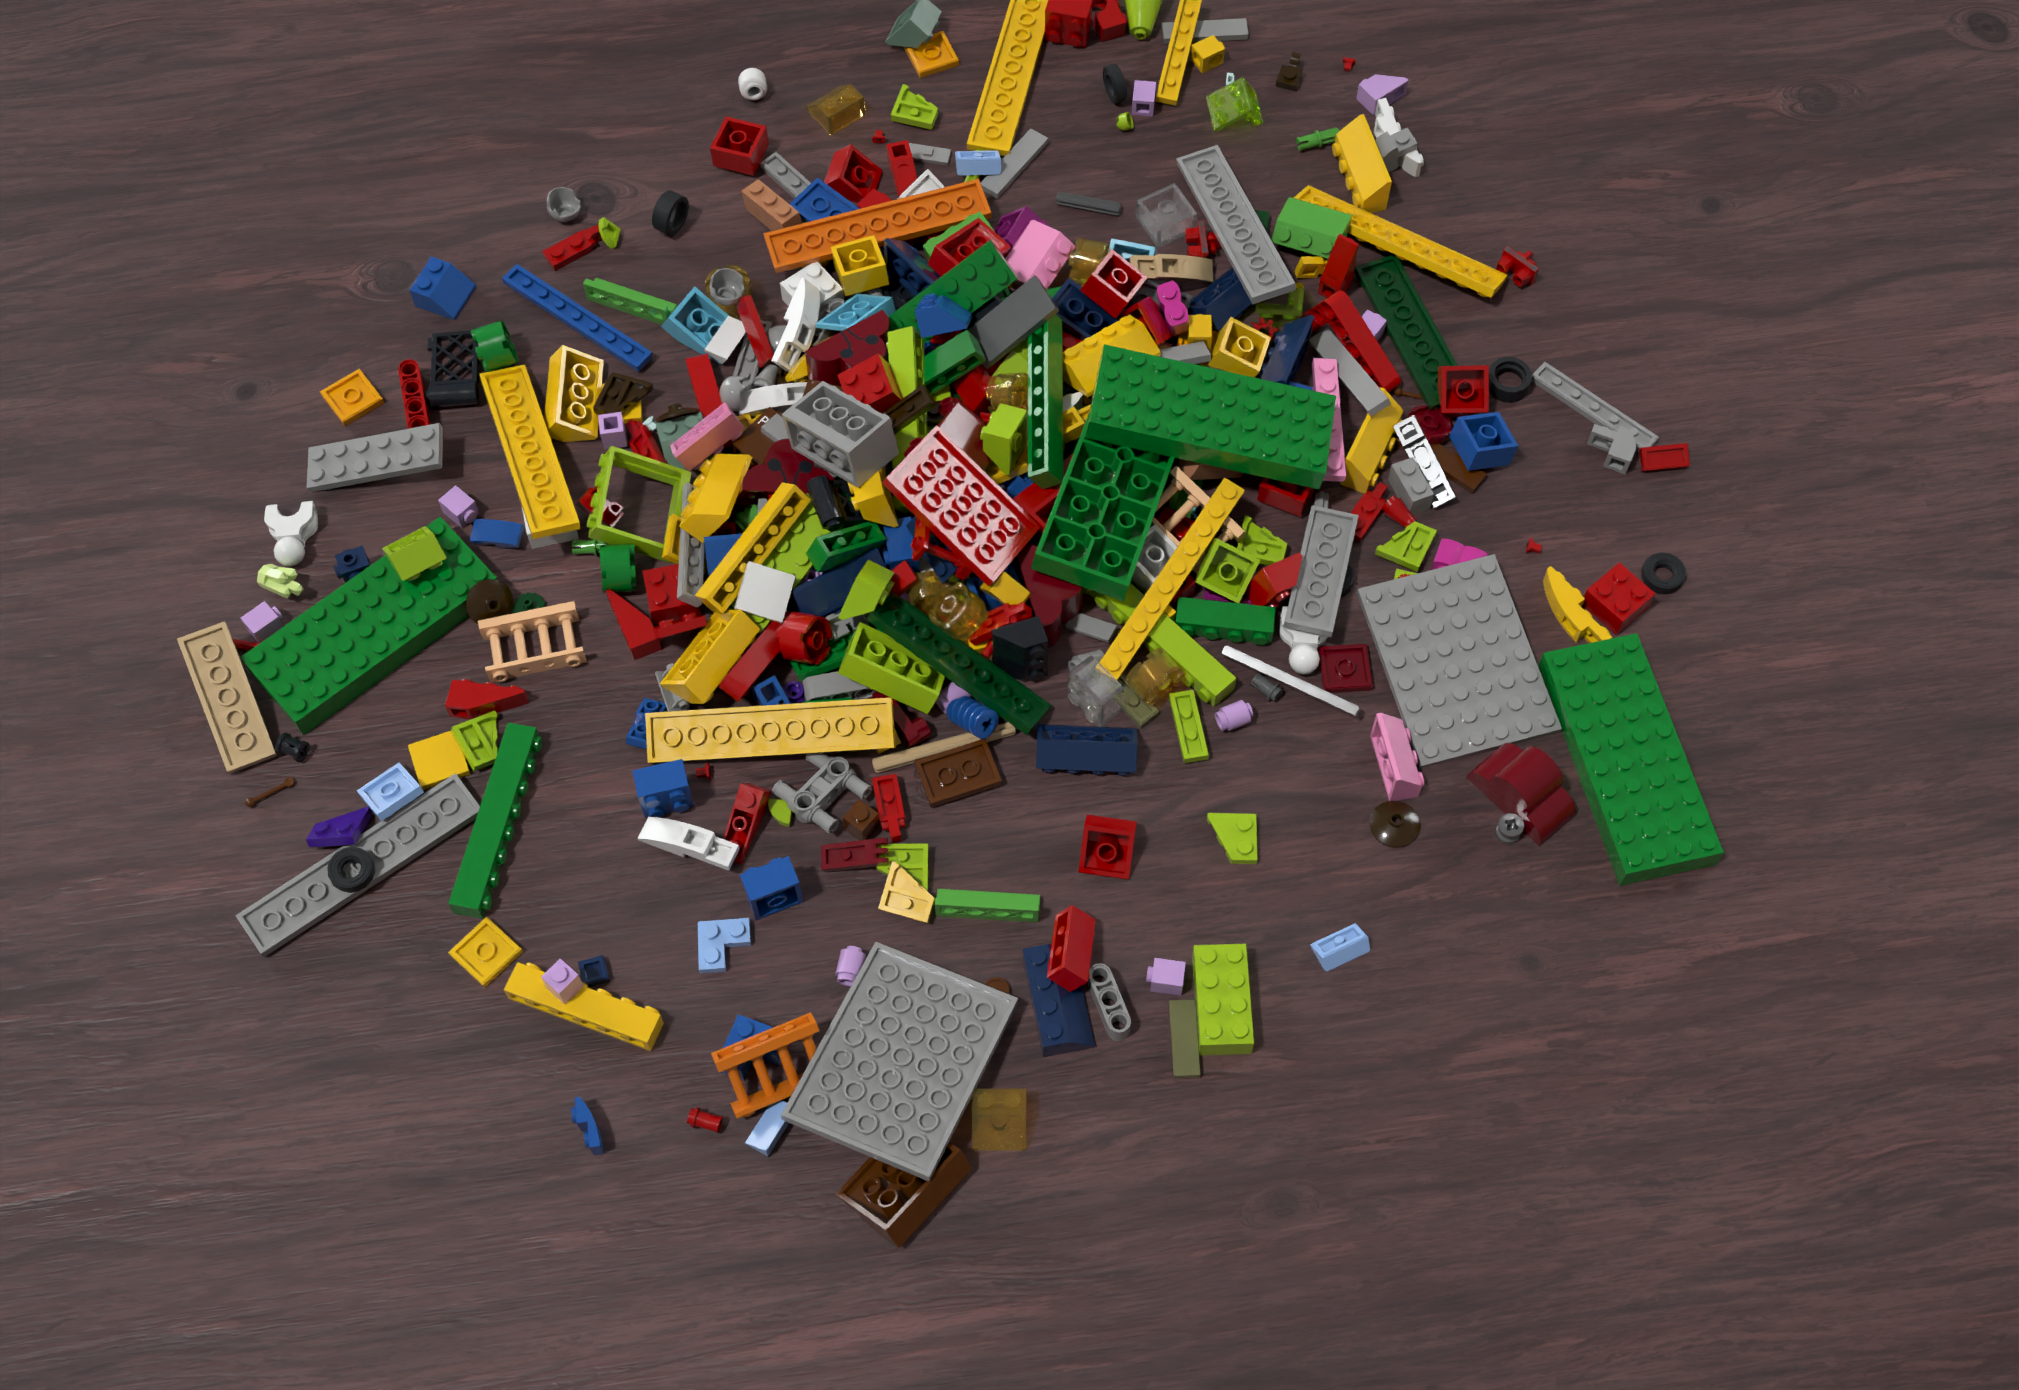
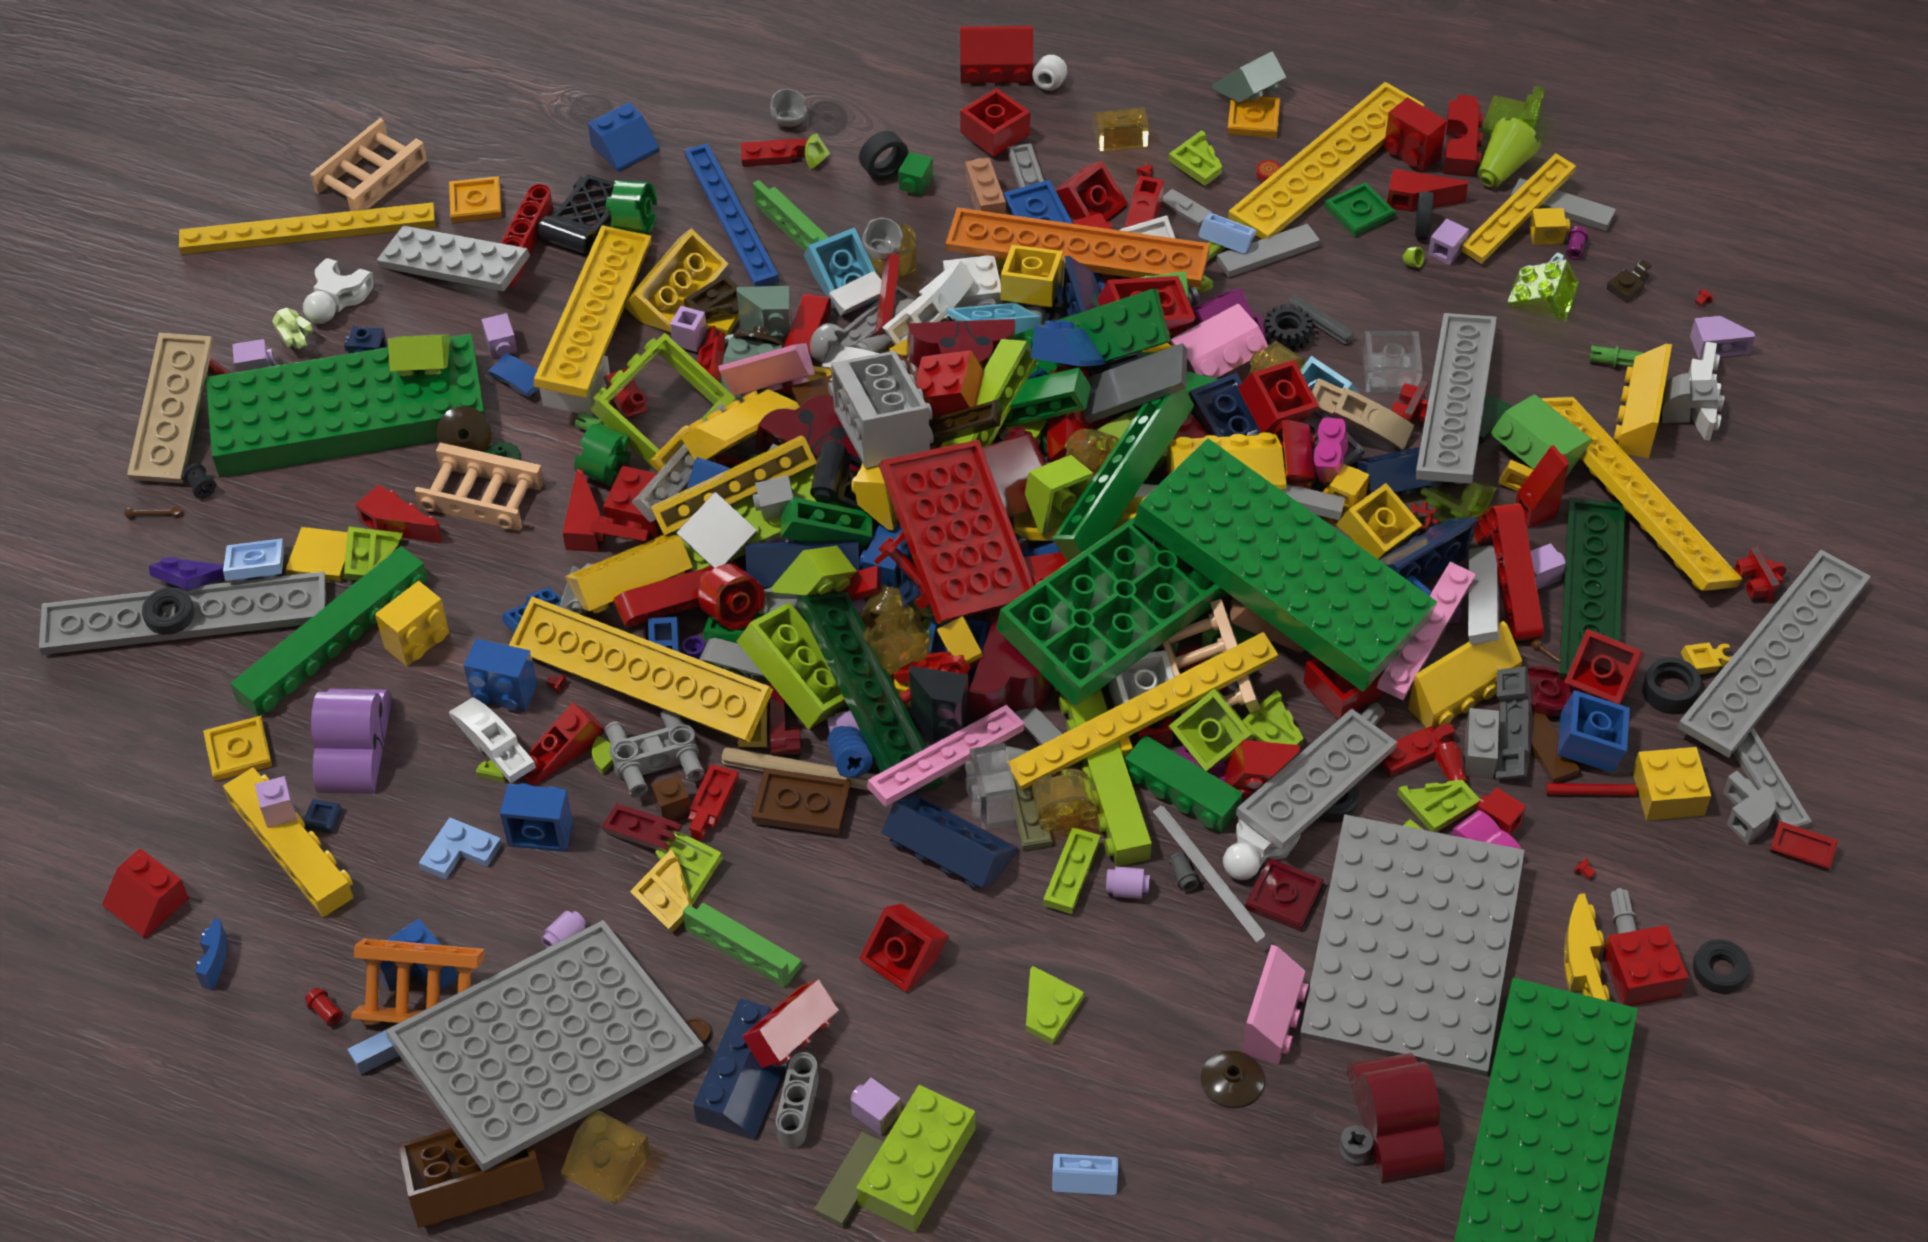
camera: 30 degrees right, 10 degrees down
none -> red slope [102,848,189,939]
none -> yellow plate [179,203,436,255]
none -> light nougat fence [310,118,427,211]
none -> medium lavender brick [311,688,392,794]
none -> yellow brick [375,581,450,666]
none -> lime tile [476,759,507,783]
none -> sand green slope [737,286,792,345]
none -> light grey brick [753,475,794,520]
none -> bright pink plate [867,705,1025,807]
none -> green brick [898,152,933,196]
none -> red slope [960,26,1033,83]
none -> red tile [1256,160,1281,183]
none -> black tyre [1264,304,1312,353]
none -> green tile [1324,182,1396,238]
none -> red slope [1387,169,1469,212]
none -> red brick [1476,787,1526,836]
none -> red bar [1545,783,1637,796]
none -> magenta pin [1566,226,1589,260]
none -> light grey axle [1610,888,1637,934]
none -> yellow brick [1632,747,1711,821]
none -> light grey plate [1678,550,1871,758]
none -> yellow plate [1680,643,1733,675]

